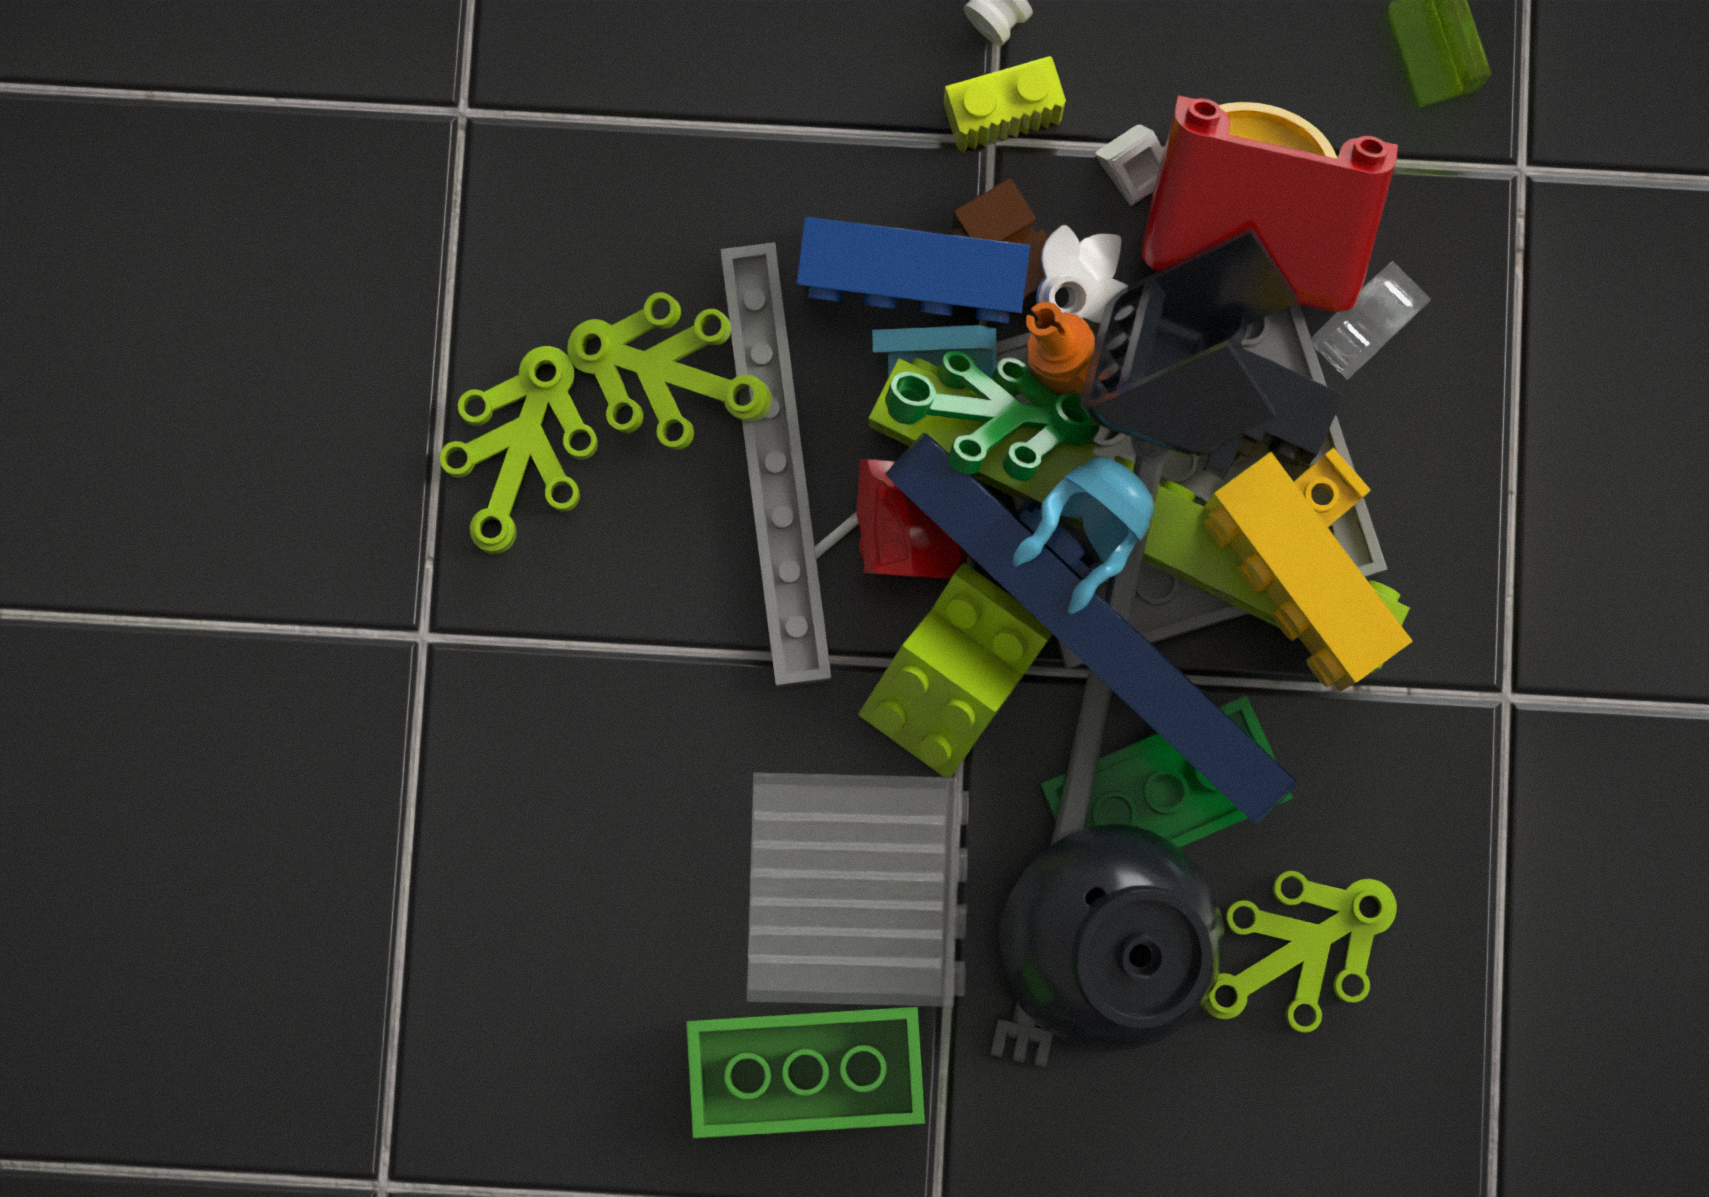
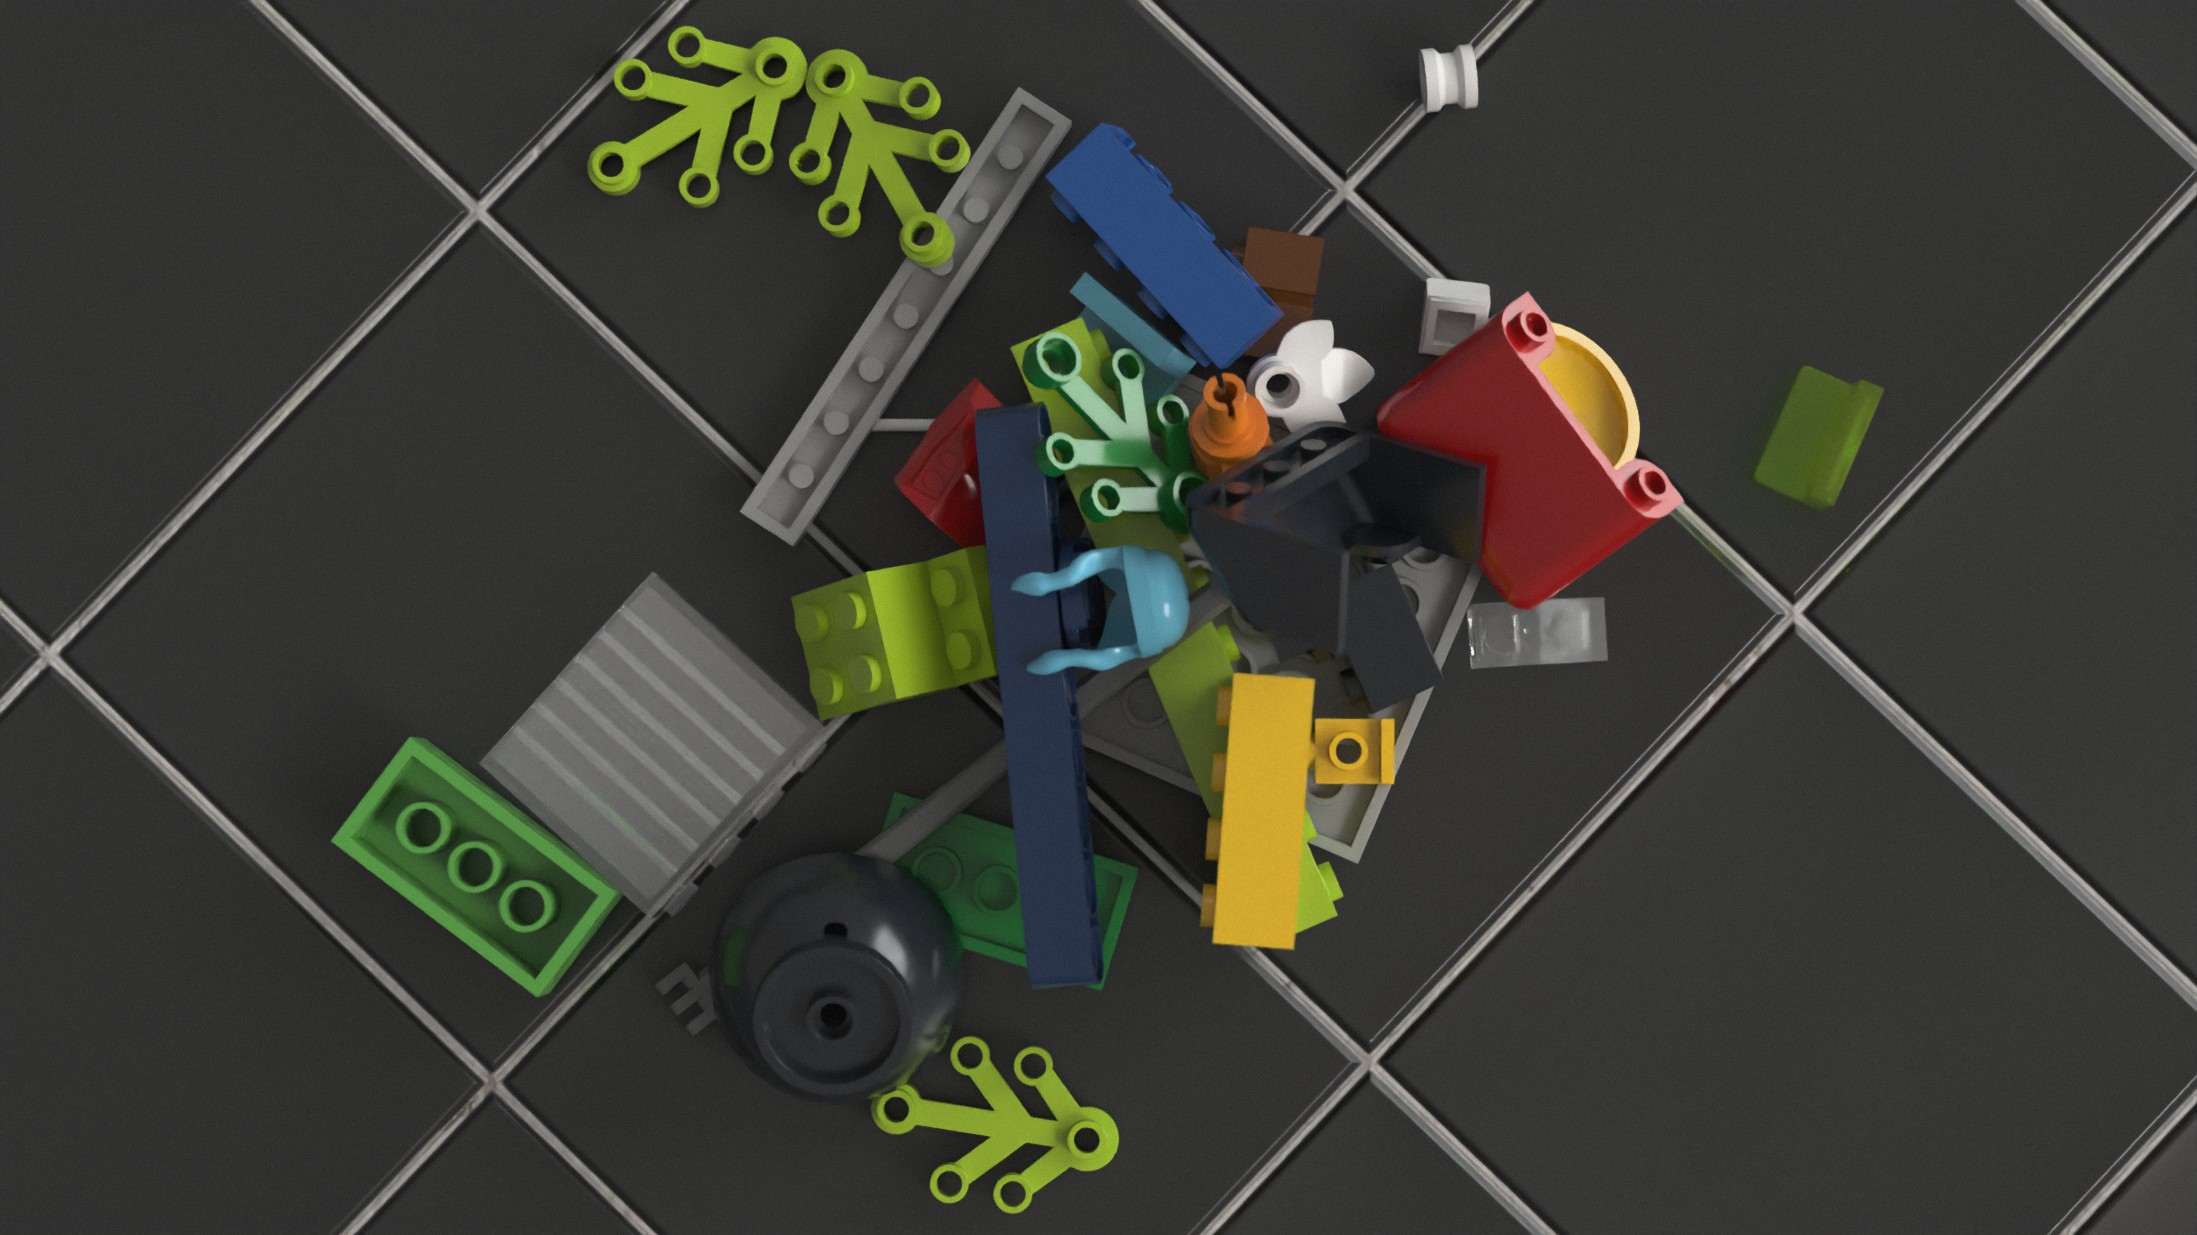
camera: 45 degrees right, 5 degrees up
neon yellow brick [944,56,1066,153] -> none

